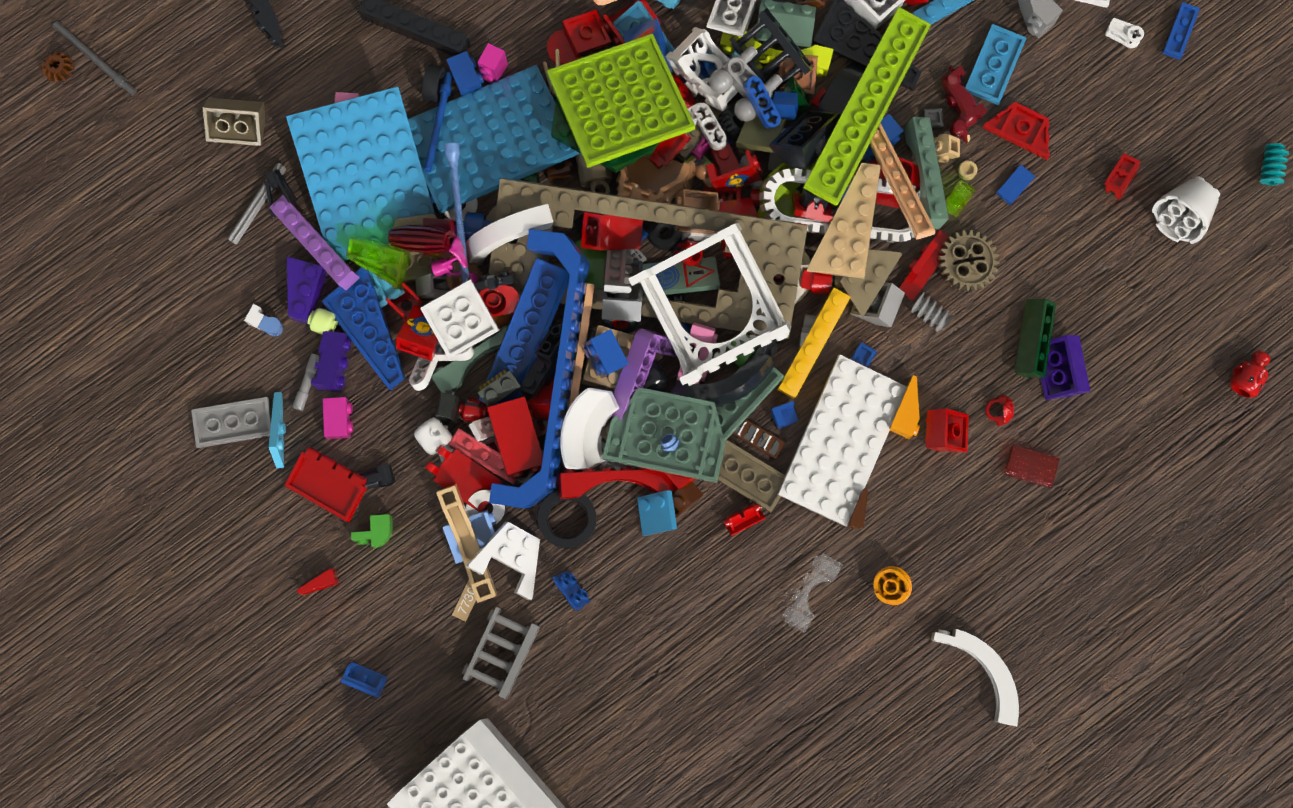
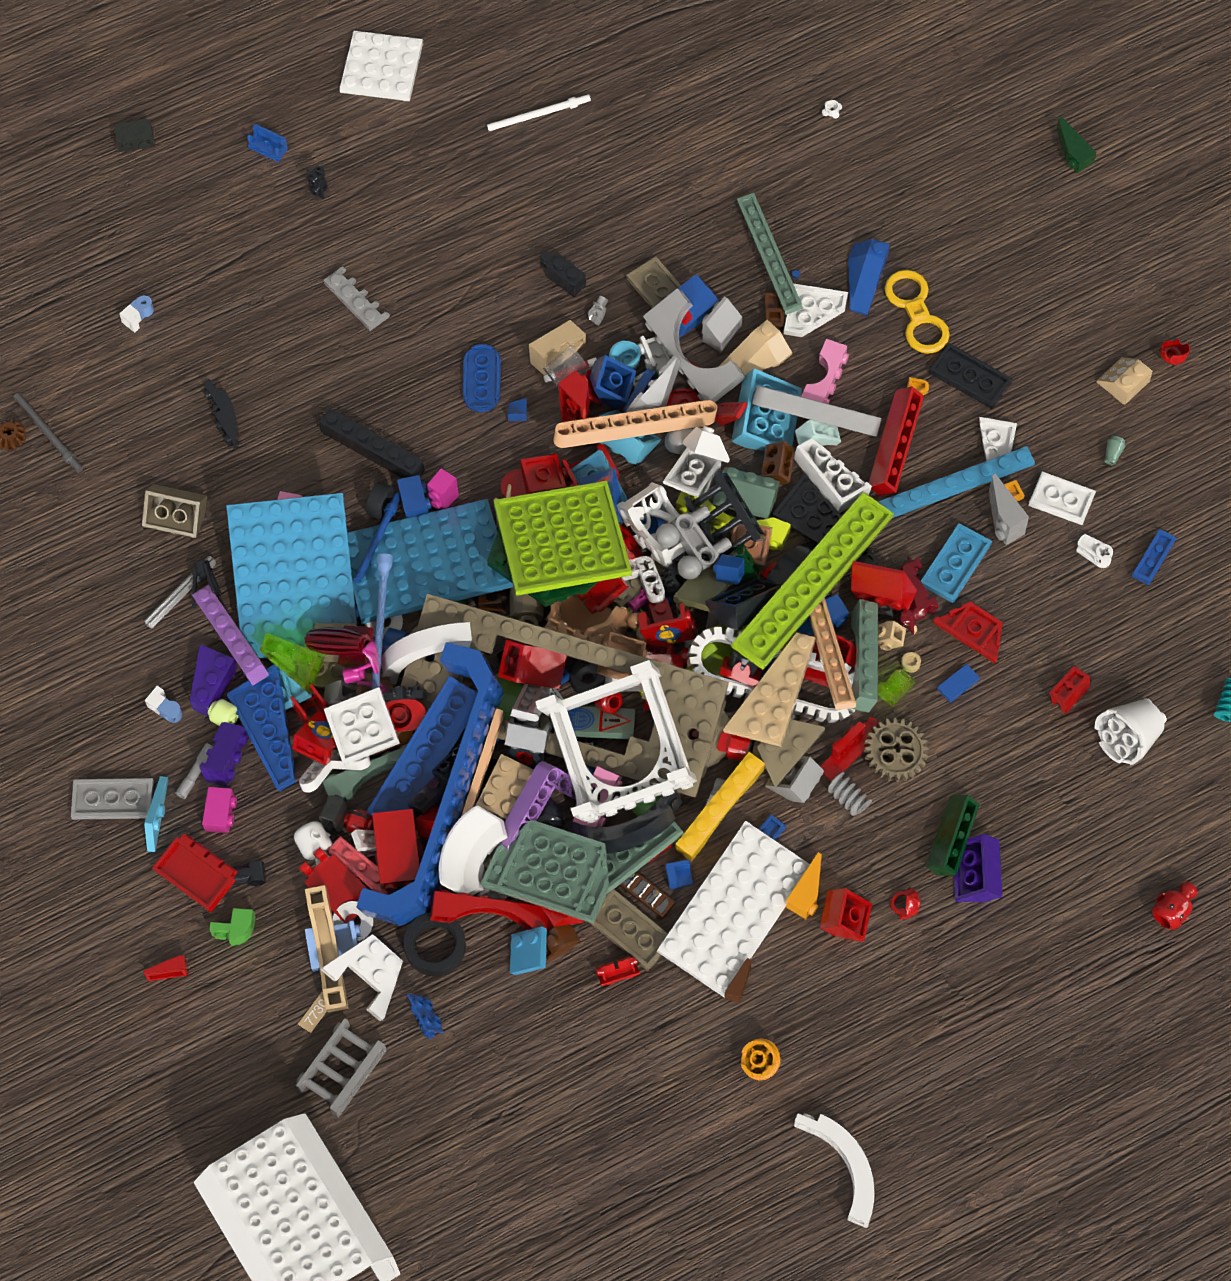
camera: 10 degrees right, 15 degrees down
blue hinge [340,662,388,697] -> none
pearl dark grey brick [476,367,521,407] -> none
blue brick [583,329,629,378] -> none
medium blue plate [660,433,679,451] -> none
blue beam [743,76,781,129] -> none
clear arch [782,553,843,634] -> none
clear red piece [1004,445,1060,488] -> none
none -> red slope [851,561,917,610]

